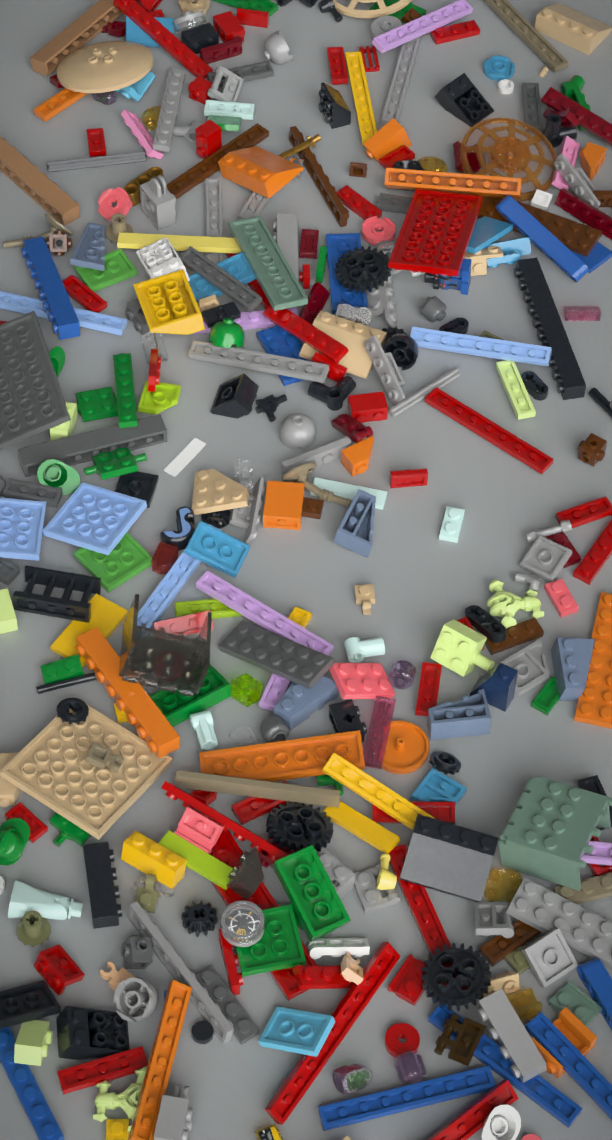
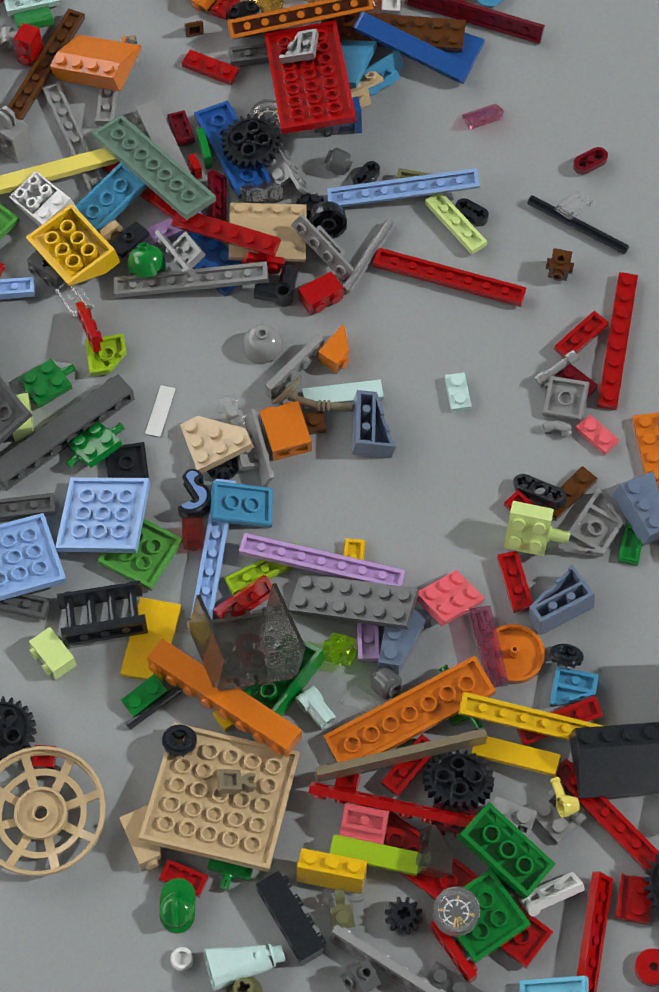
camera: 20 degrees left, 10 degrees up
piece [37,459,80,495] -> none
green plate [113,353,138,428] -> none
dark grey plate [179,246,262,312] -> none
black slope [210,373,259,419] -> none
black piece [255,394,287,422] -> none
pearl gold sword [277,134,322,159] -> none
reddish brown plate [289,126,349,227] -> none
red plate [292,965,354,989] -> none
black brick [329,699,367,743] -> none
dark red plate [331,413,373,443] -> none
light nougat plate [341,952,364,985] -> none
light aqua piece [344,637,385,663] -> none
tan plate [354,584,375,615] -> none
coral plate [361,216,396,248] -> none
clear purple head [389,660,416,690] -> none
red plate [390,468,428,488] -> none
dark blue slope [470,663,518,712] -> none
yellowish green piece [487,579,544,629] -> none
black brick [514,257,586,400] -> none
none -> light grey bracket [155,230,206,280]
none -> light grey wing [279,29,319,64]

